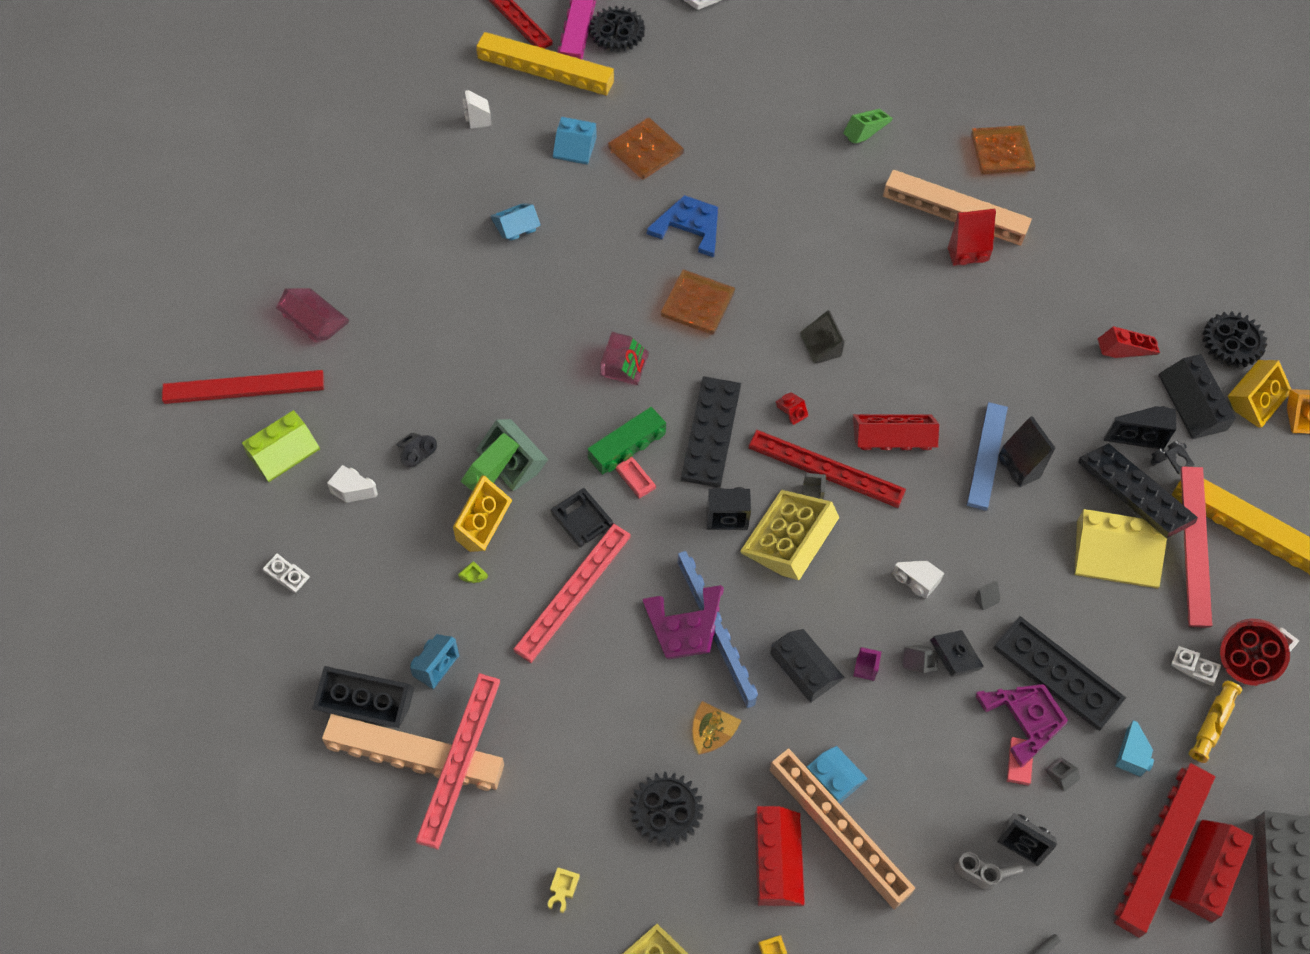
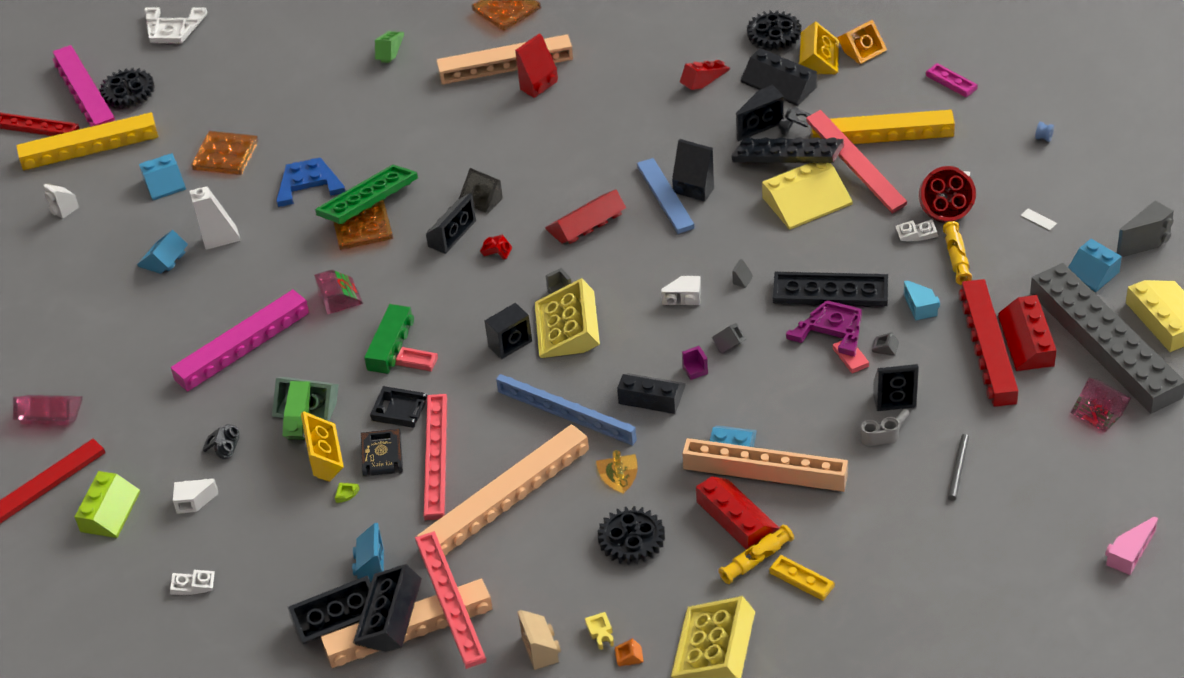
camera: 30 degrees left, 15 degrees down
magenta wing [643,585,724,659] -> none
black plate [681,376,741,487] -> none
red tile [748,429,906,508] -> none
black plate [930,630,984,677] -> none
none -> dark pink brick [171,289,309,392]
none -> white slope [190,186,241,250]
none -> green plate [315,164,418,224]
none -> black slope [353,564,422,652]
none -> black container [361,428,403,476]
none -> light nougat brick [417,424,589,556]
none -> black slope [426,193,476,254]
none -> tan slope [517,610,561,670]
none -> orange slope [615,638,644,666]
none -> yellow piece [718,524,794,584]

